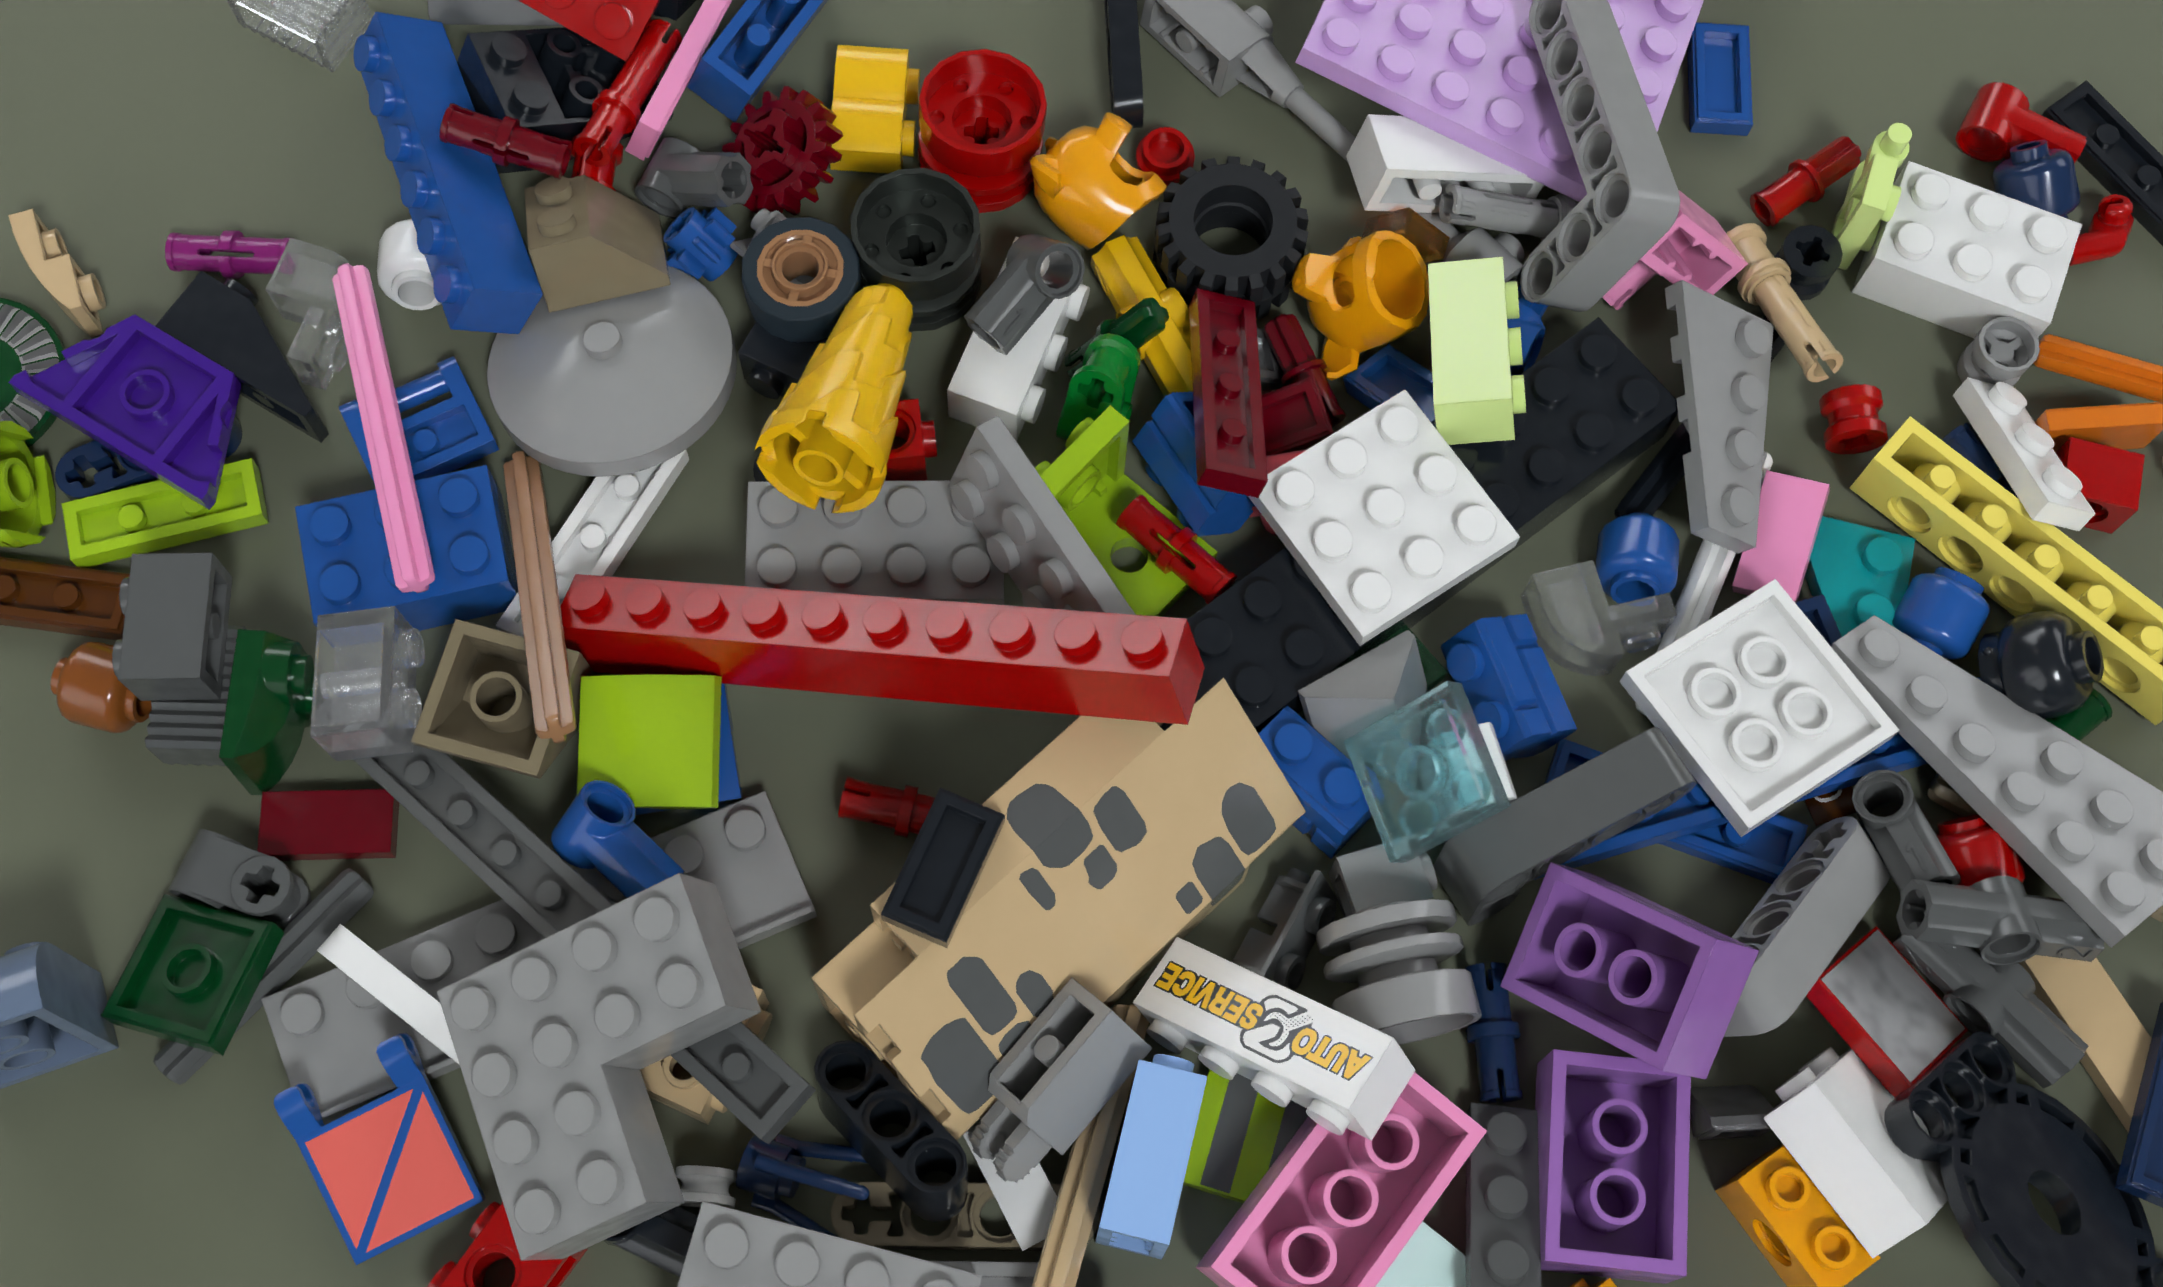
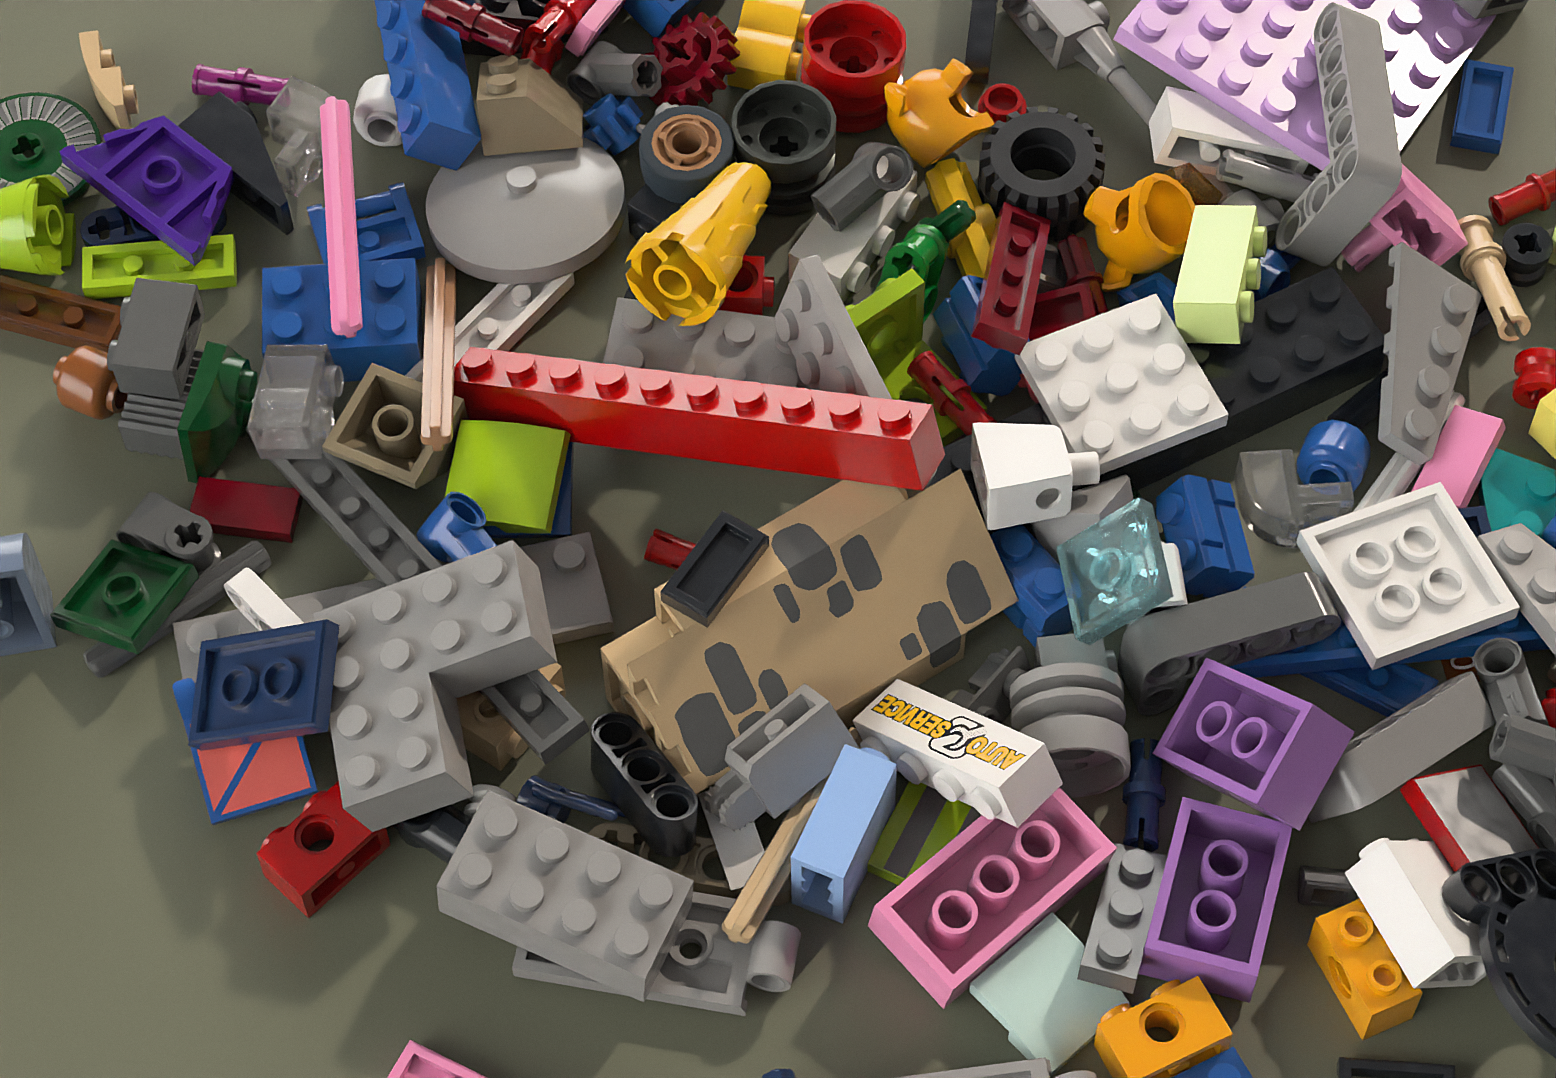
camera: 15 degrees right, 10 degrees down
none -> dark blue tile [188,619,340,751]
none -> white torso [970,423,1100,530]

